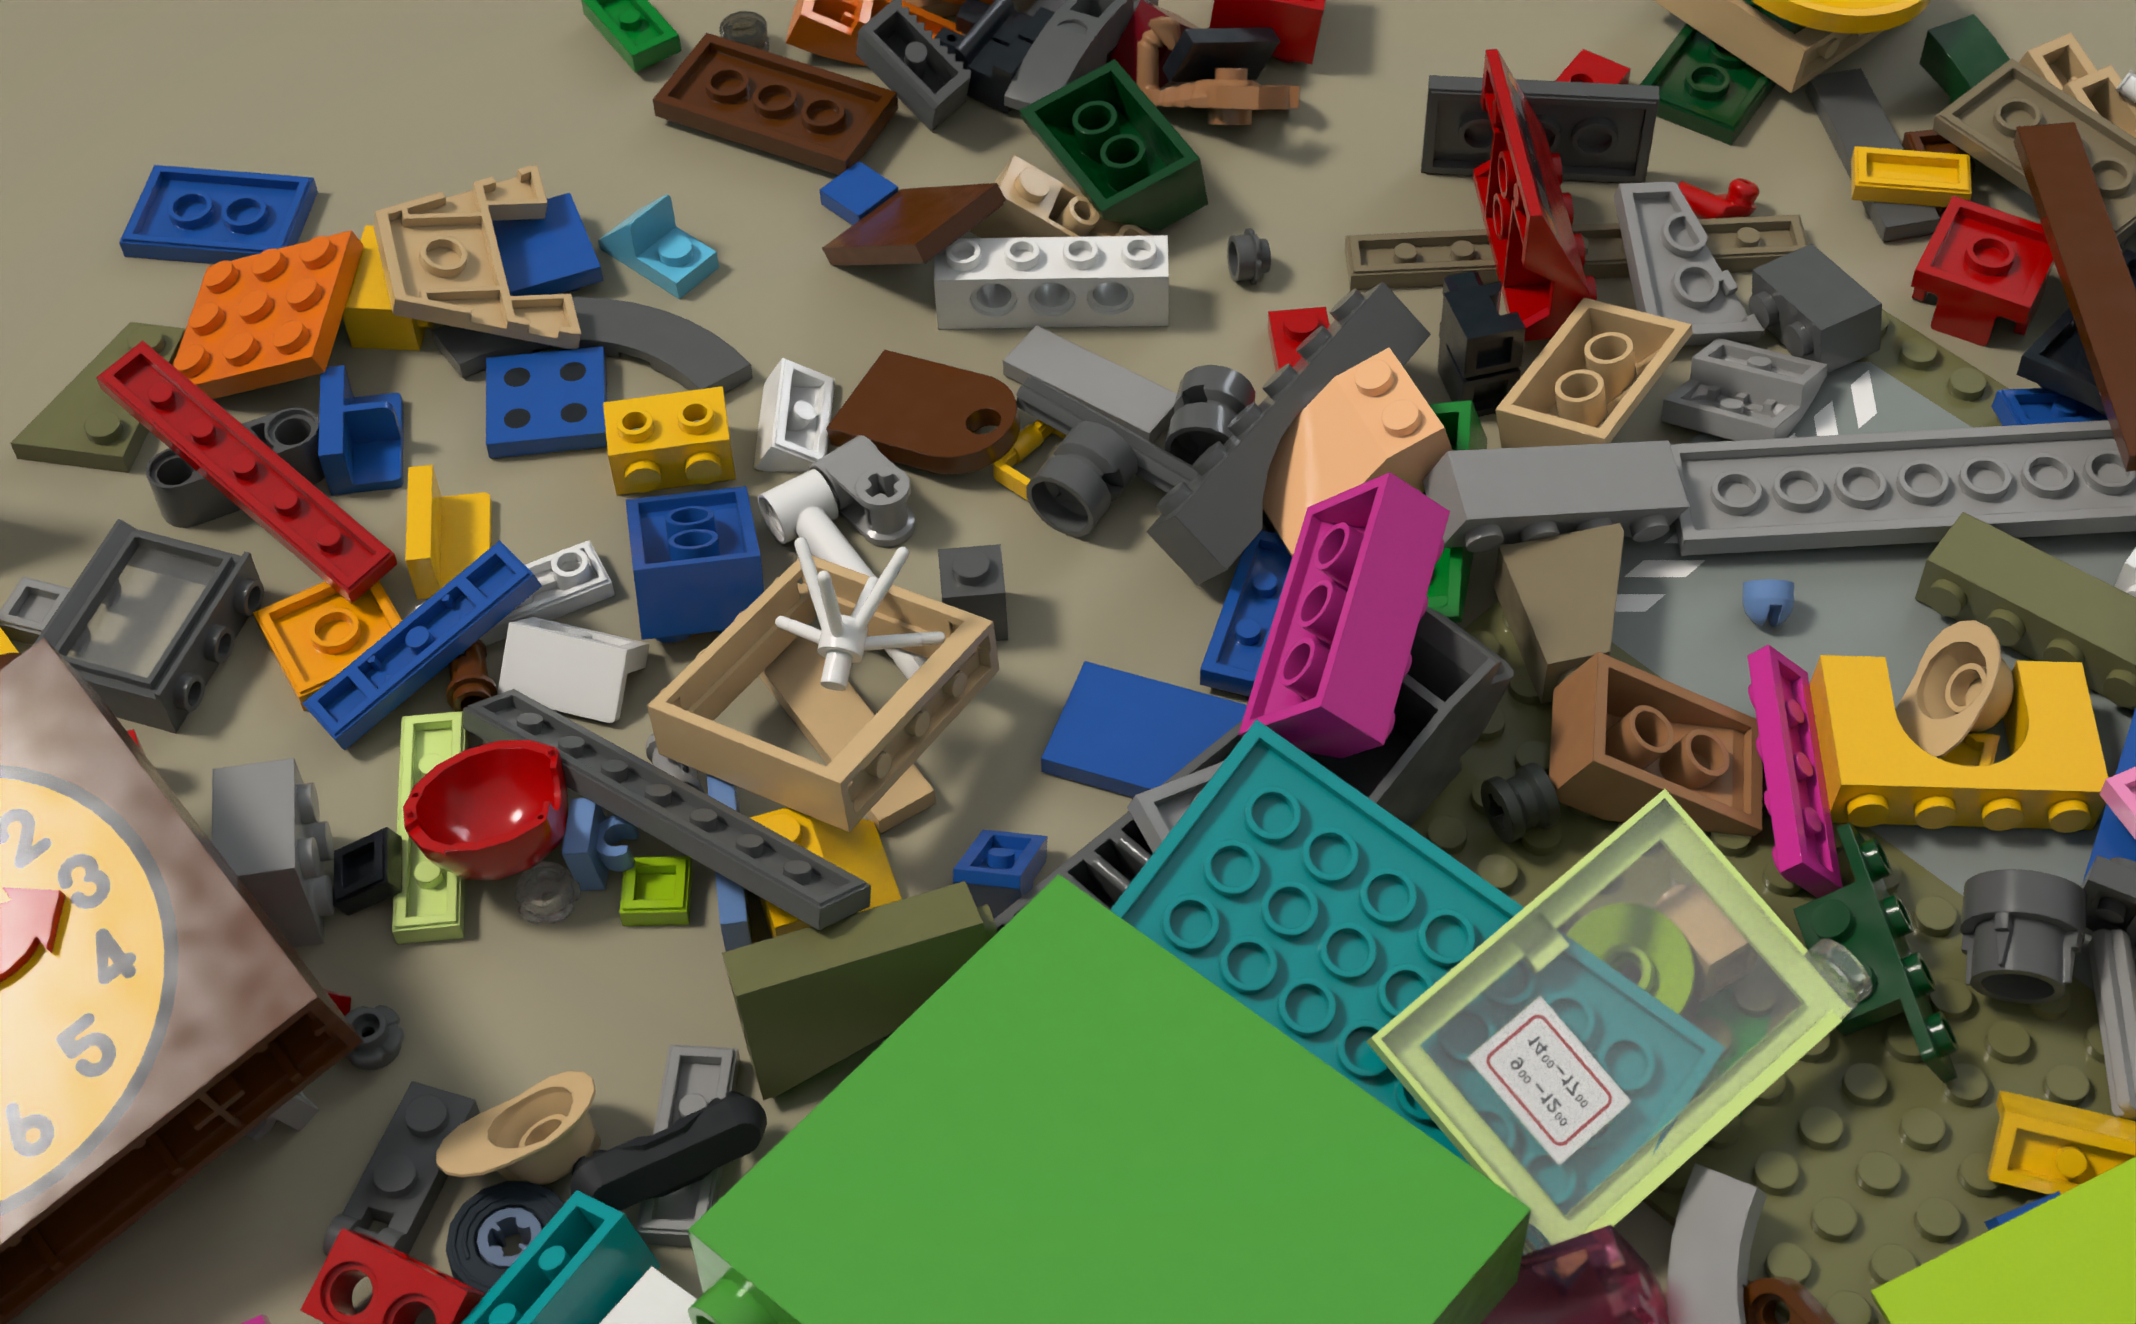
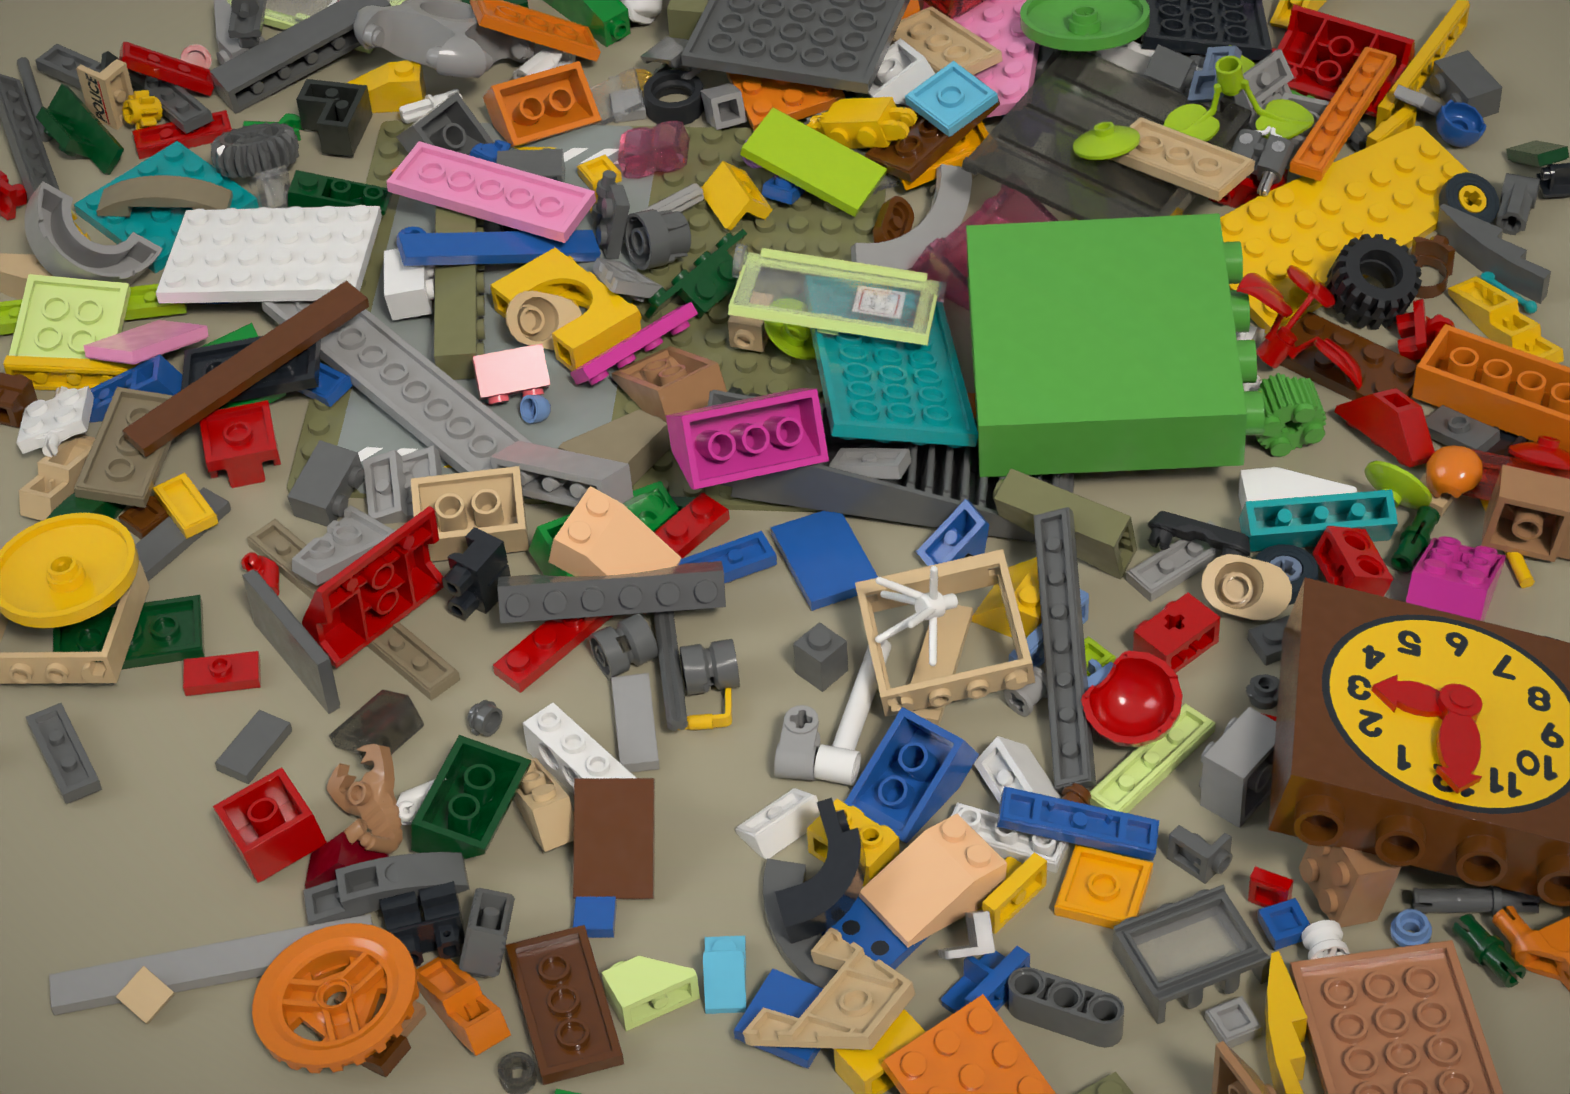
camera: 130 degrees left, 5 degrees down
red tile [96,340,397,604] -> none
black tile [333,827,402,916] -> none
reddish brown tile [826,349,1021,474] -> none
black tile [1162,27,1280,82] -> none
none -> dark grey tile [215,710,292,784]
none -> clear smoke bracket [328,689,424,770]
none -> white arm [396,779,435,825]
none -> brick [472,344,550,405]
none -> light grey wing [592,258,664,302]
none -> yellowish green slope [602,956,700,1031]
none -> black arch [775,797,866,944]
none -> light nougat slope [859,814,1007,948]
none -> panel [938,910,995,959]
none -> red brick [1133,592,1221,673]
none -> dark grey bracket [1167,825,1233,884]

